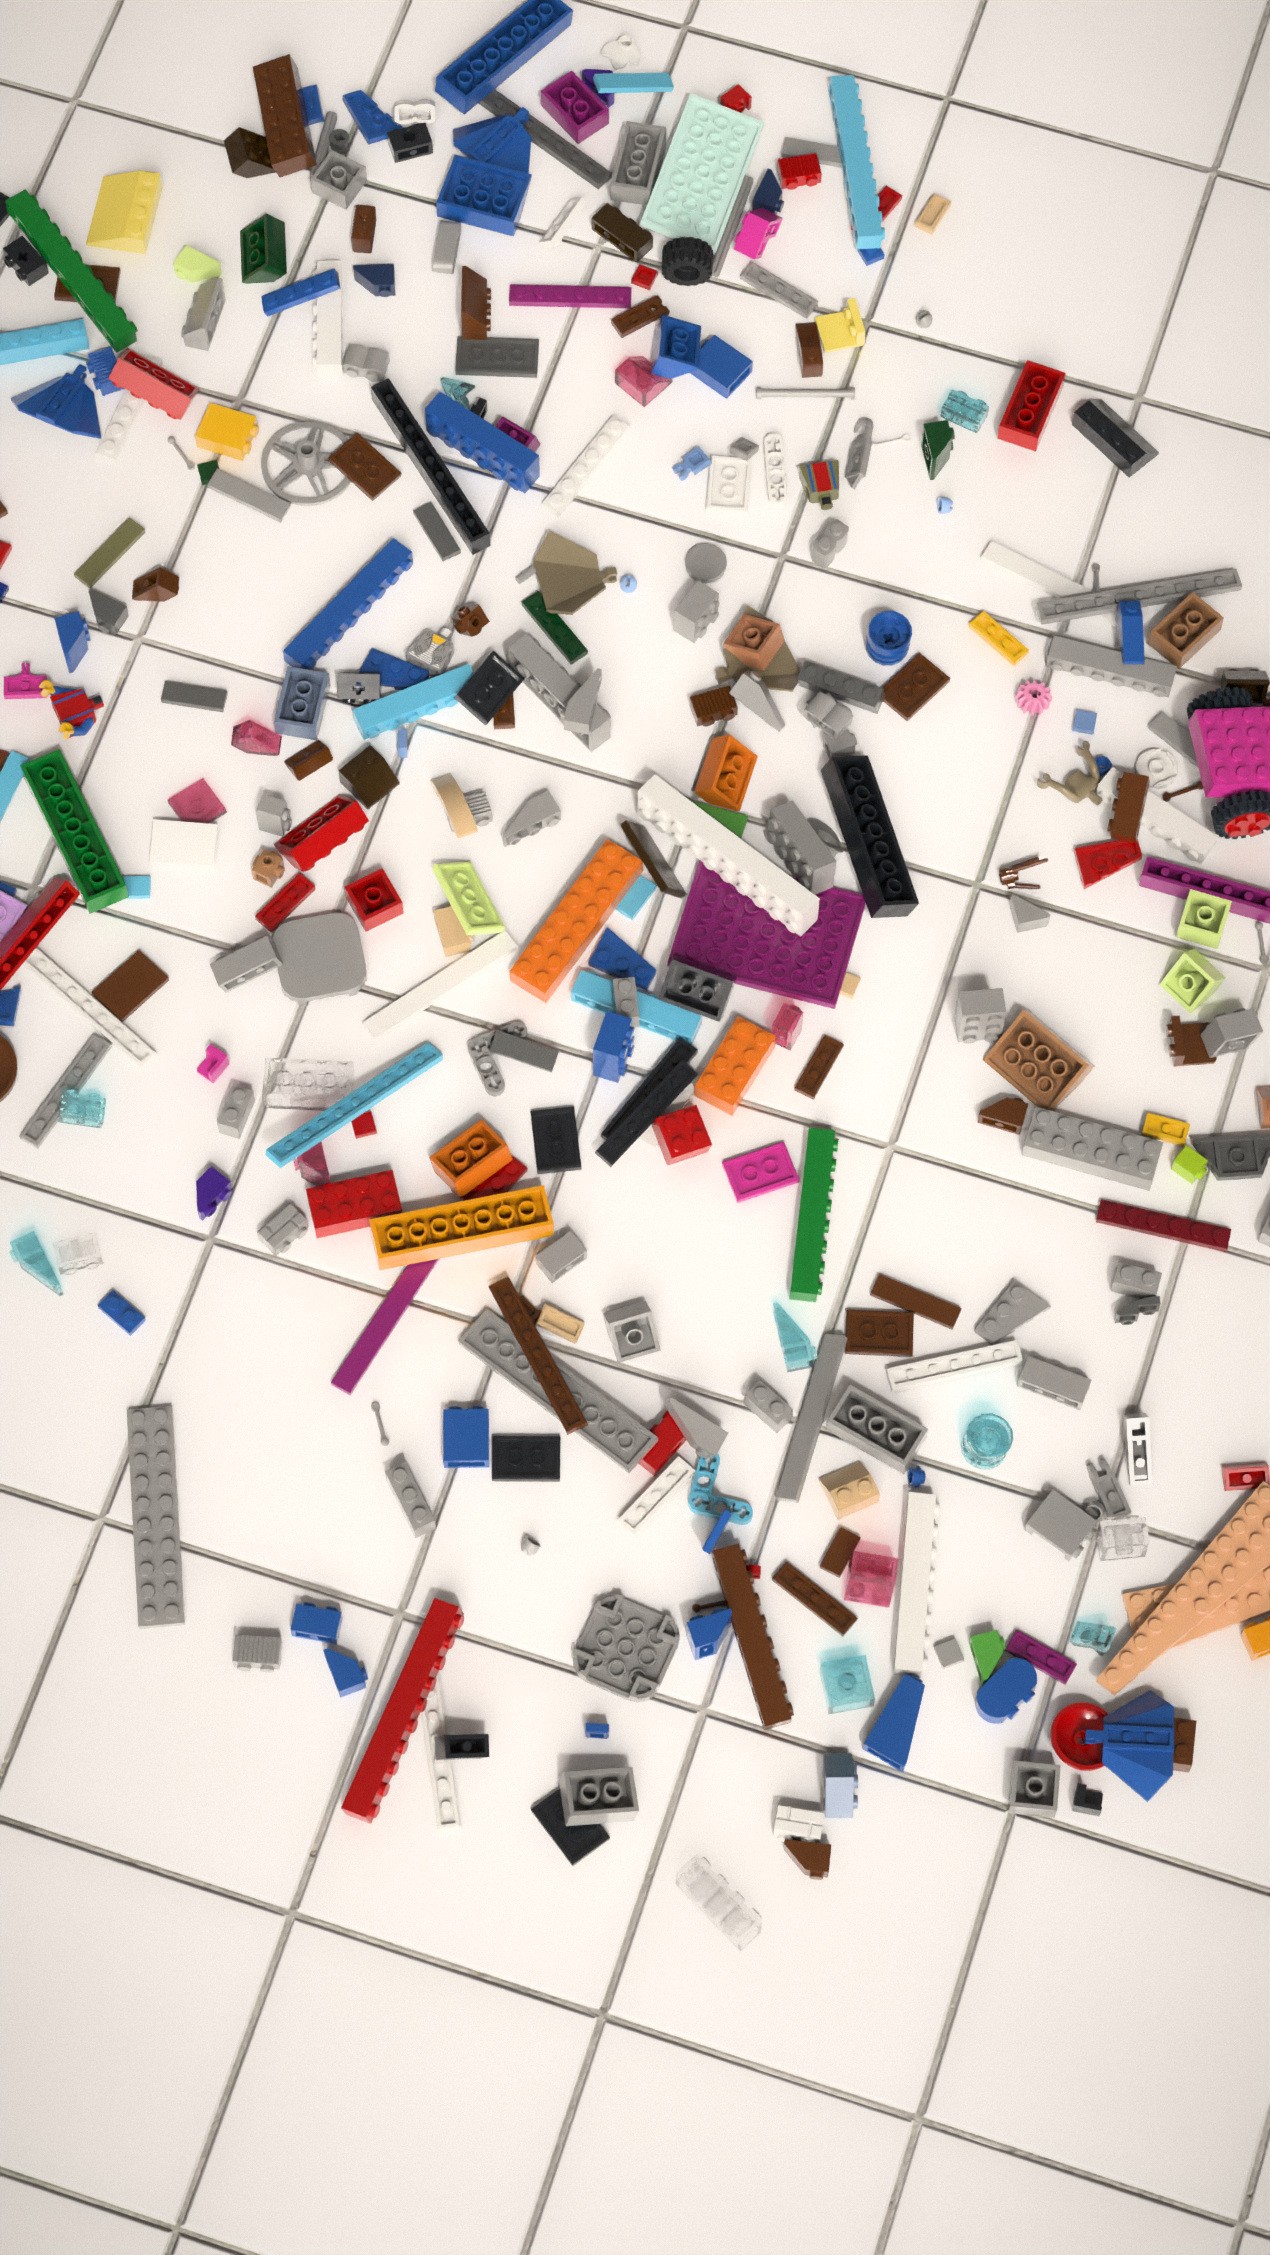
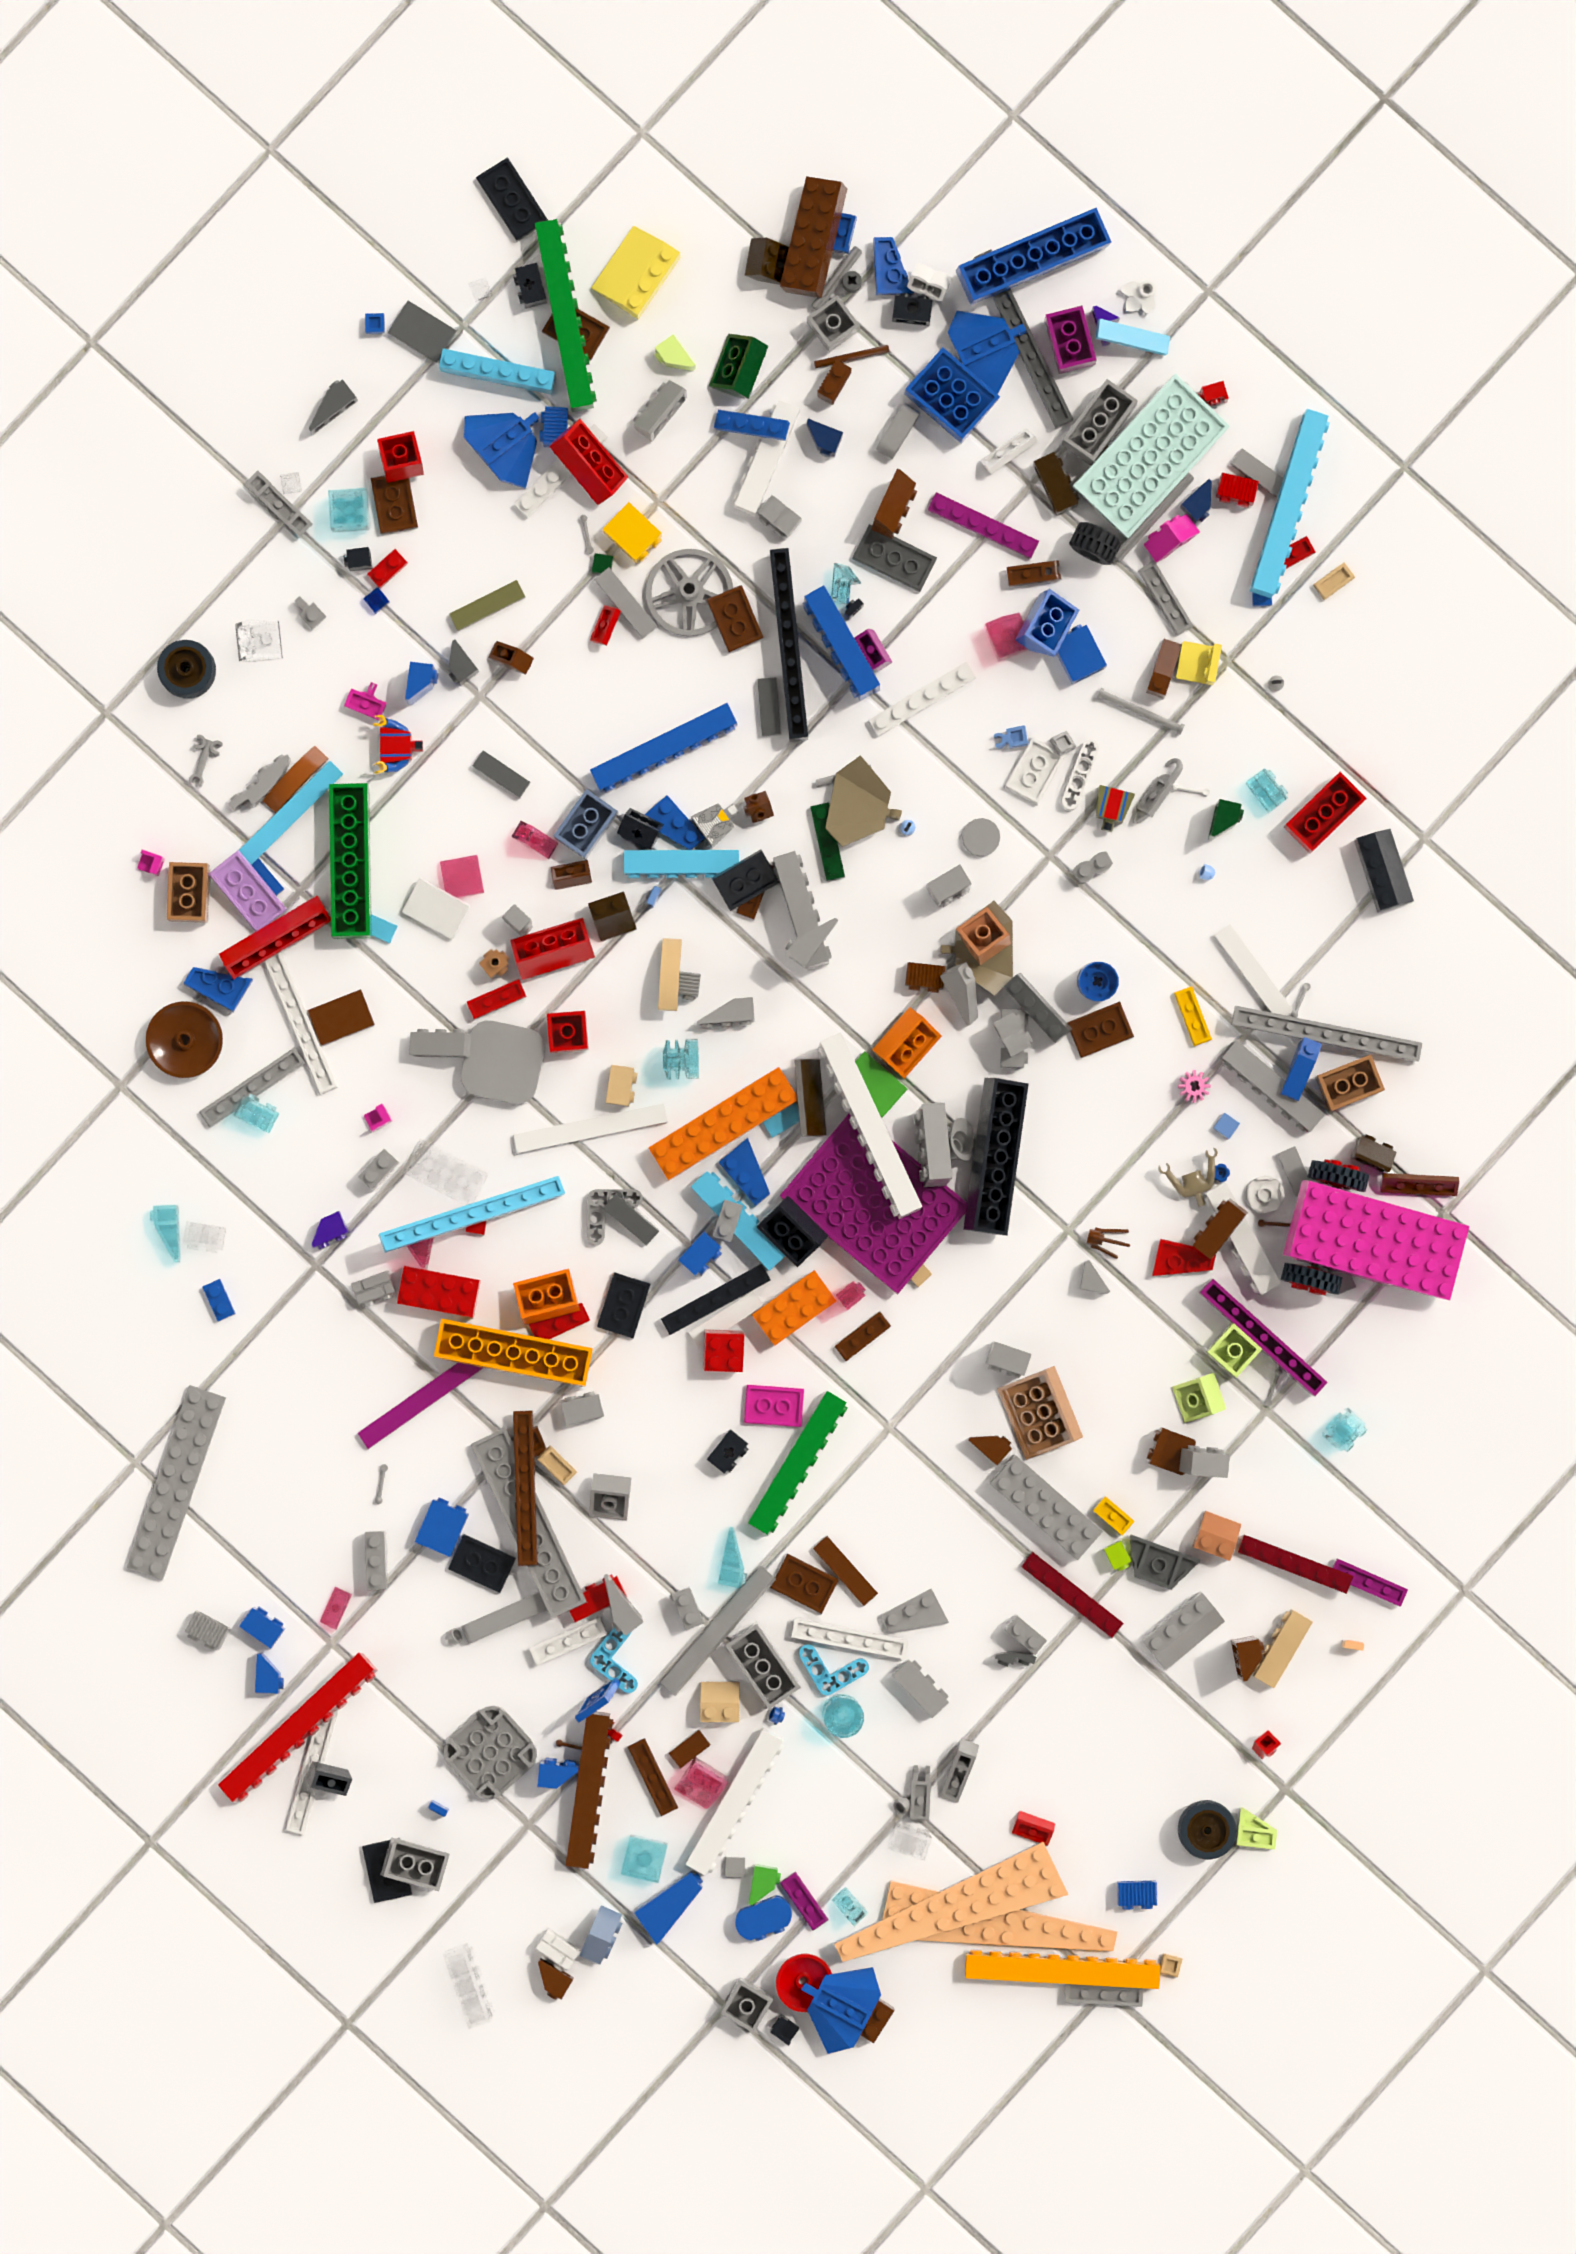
camera: 25 degrees right, 20 degrees up
yellowish green tile [432,861,505,935] -> none
black plate [595,1059,698,1168] -> none
red tile [631,264,658,291] -> none
light grey panel [1024,1489,1098,1562] -> none
none -> clear pink slope [320,1586,353,1630]
none -> light grey beam [461,1592,547,1644]
none -> red plate [590,605,621,646]
none -> clear light blue wheel [663,1039,699,1080]
none -> black brick [706,1429,749,1474]
none -> medium azure beam [799,1644,869,1695]
none -> reddish brown bar [814,345,890,369]

